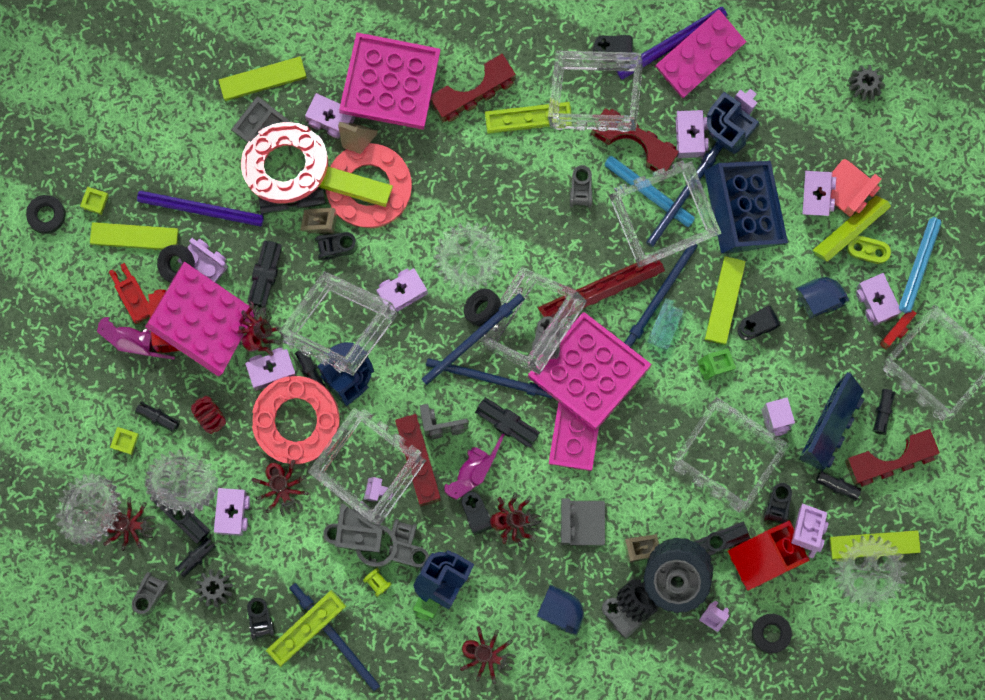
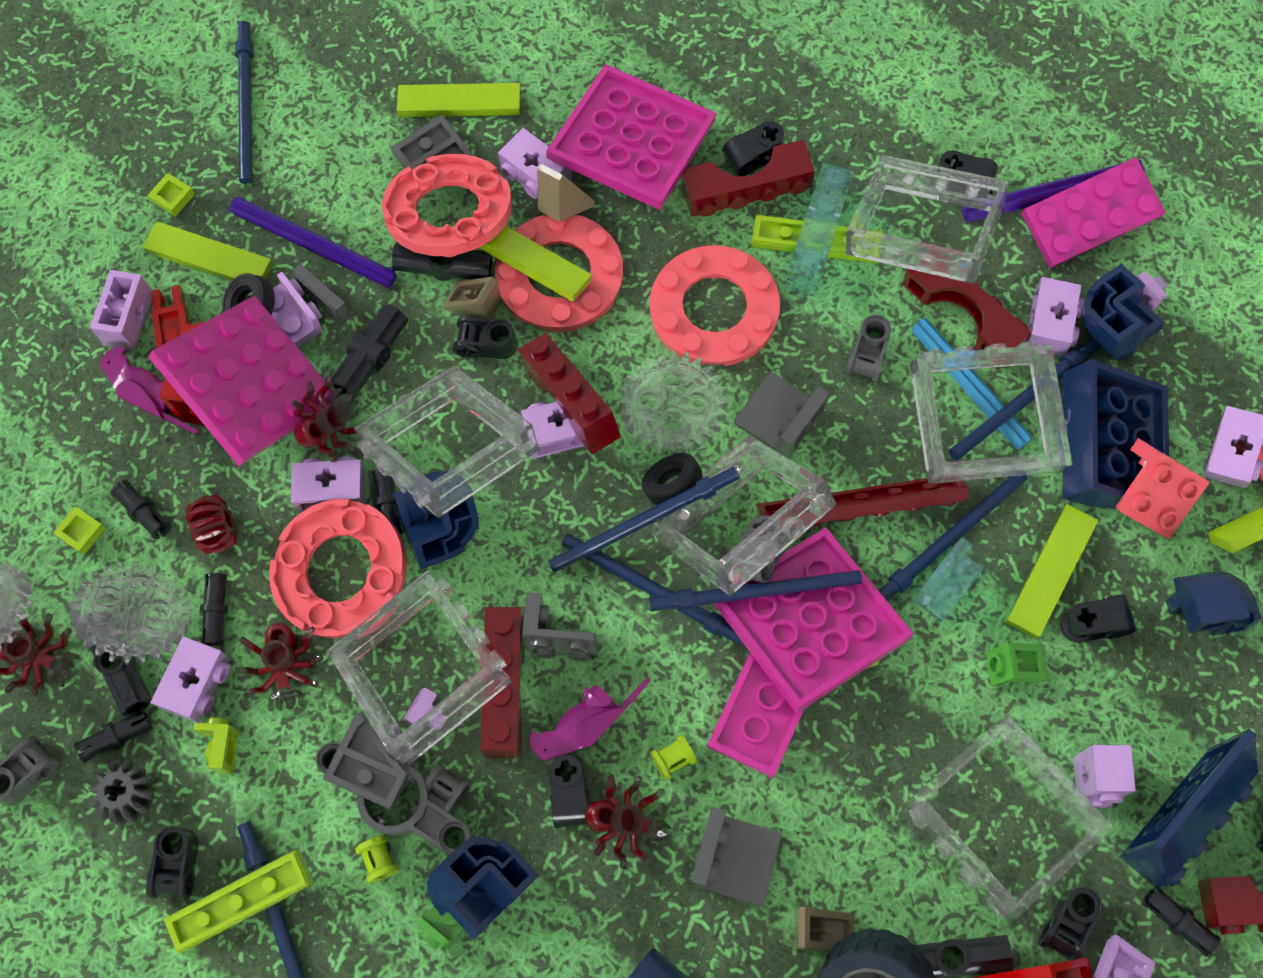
camera: 20 degrees right, 10 degrees down
black tyre [26,195,66,234] -> none
black piece [475,397,540,448] -> none
none -> lavender brick [90,270,152,350]
none -> lime bracket [193,718,239,774]
none -> black pin [199,573,229,646]
none -> dark blue bar [235,21,254,184]
none -> dark grey tile [292,264,351,324]
none -> dark red arch [518,333,621,455]
none -> dark blue bar [649,570,862,612]
none -> coral plate [650,245,780,366]
none -> lime bush [650,734,697,781]
none -> black piece [722,121,784,176]
none -> dark grey bracket [734,372,830,460]
none -> clear light blue arch [785,162,854,297]
none -> coral bracket [1116,438,1210,539]

